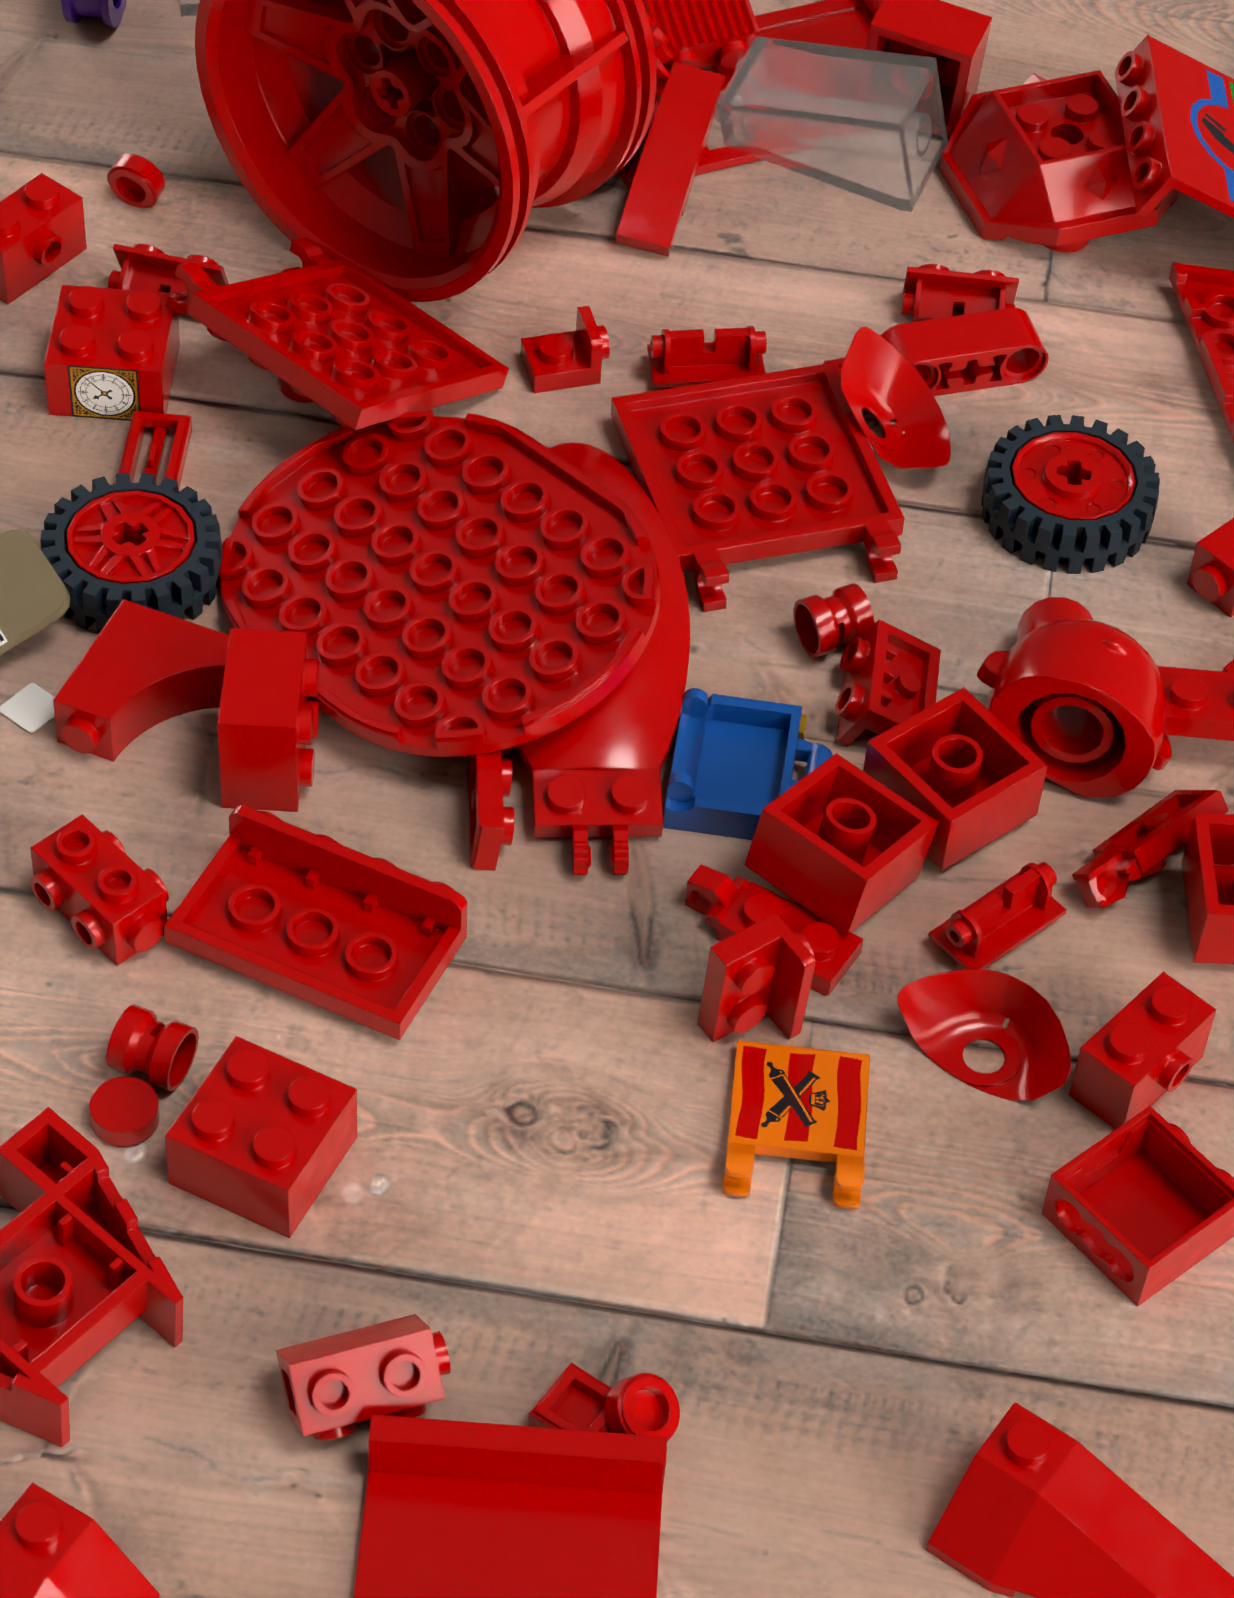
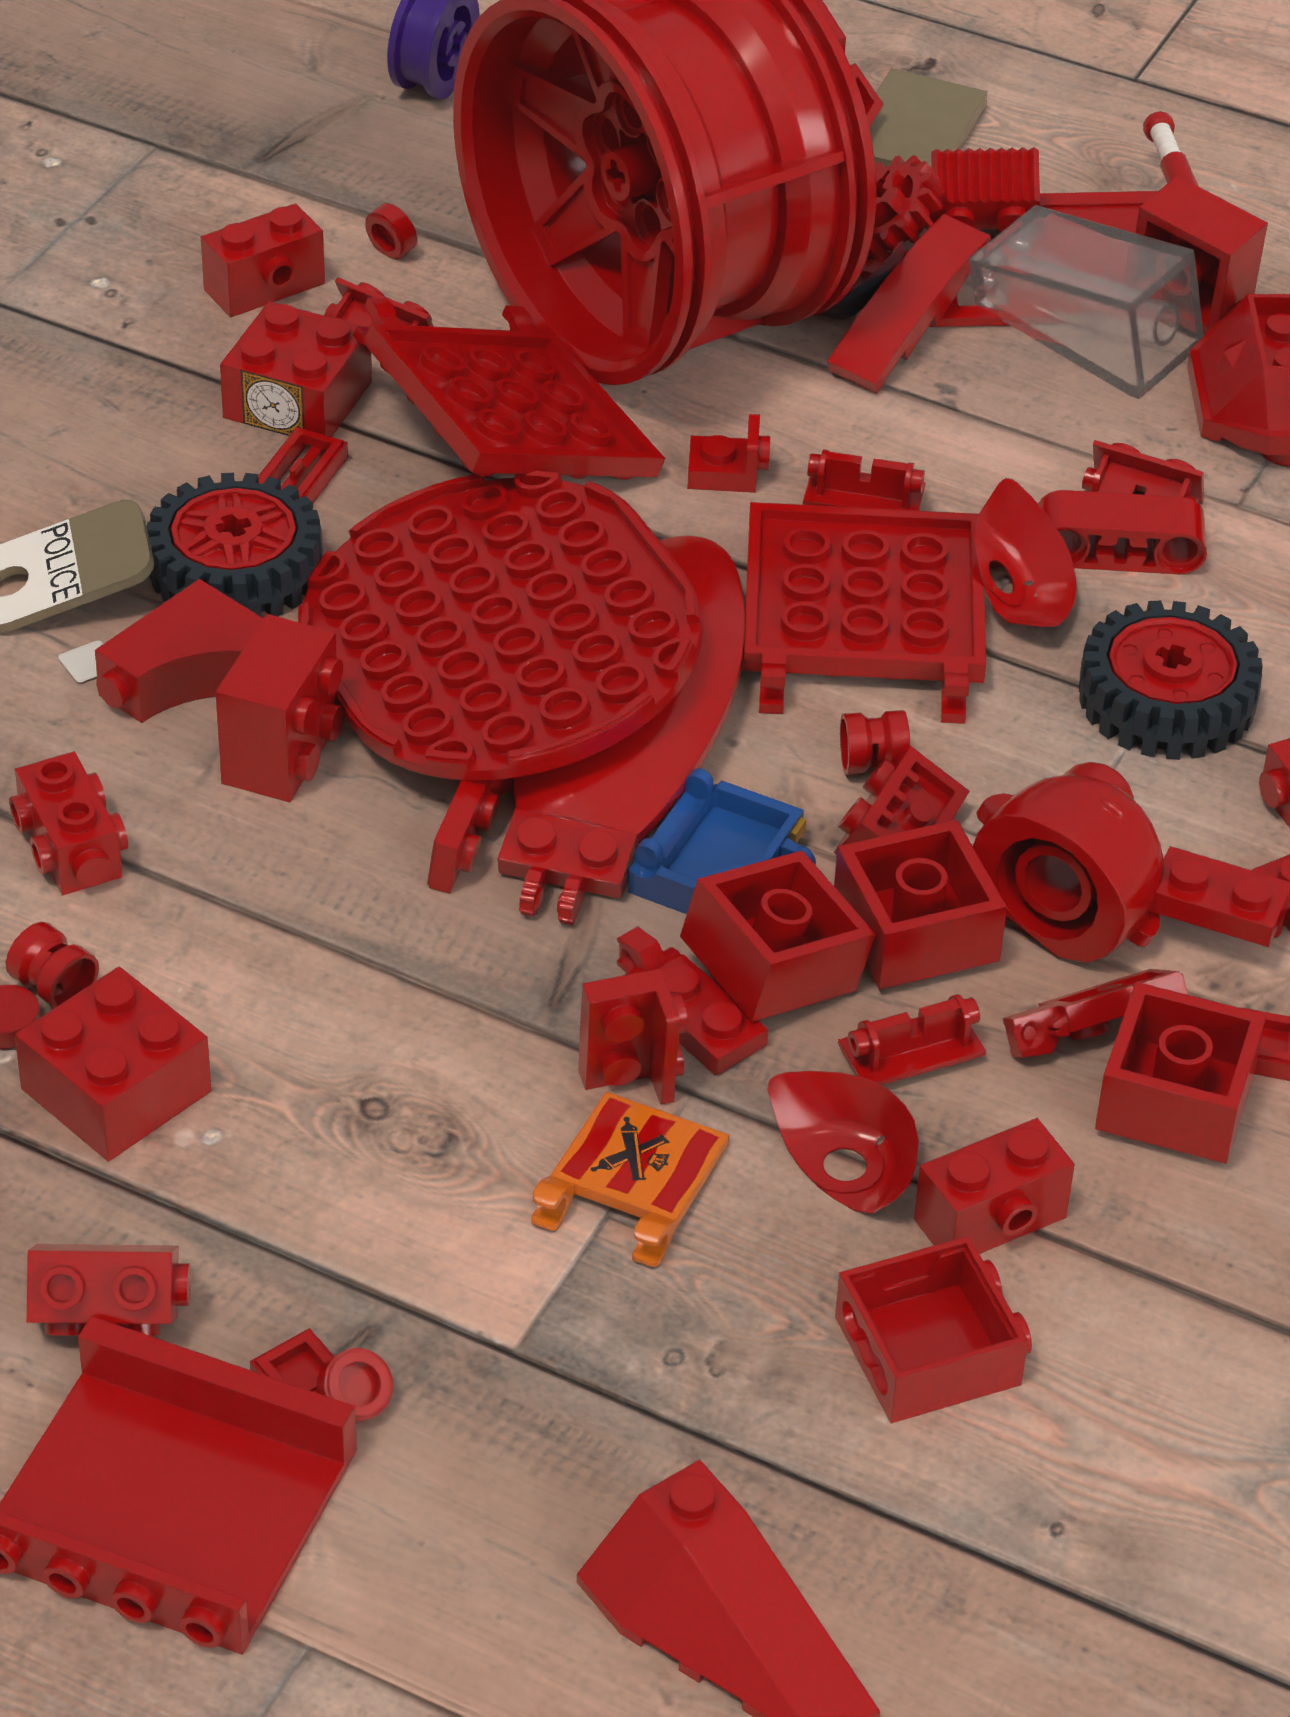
camera: 20 degrees right, 5 degrees down
red bracket [164,805,468,1040] -> none

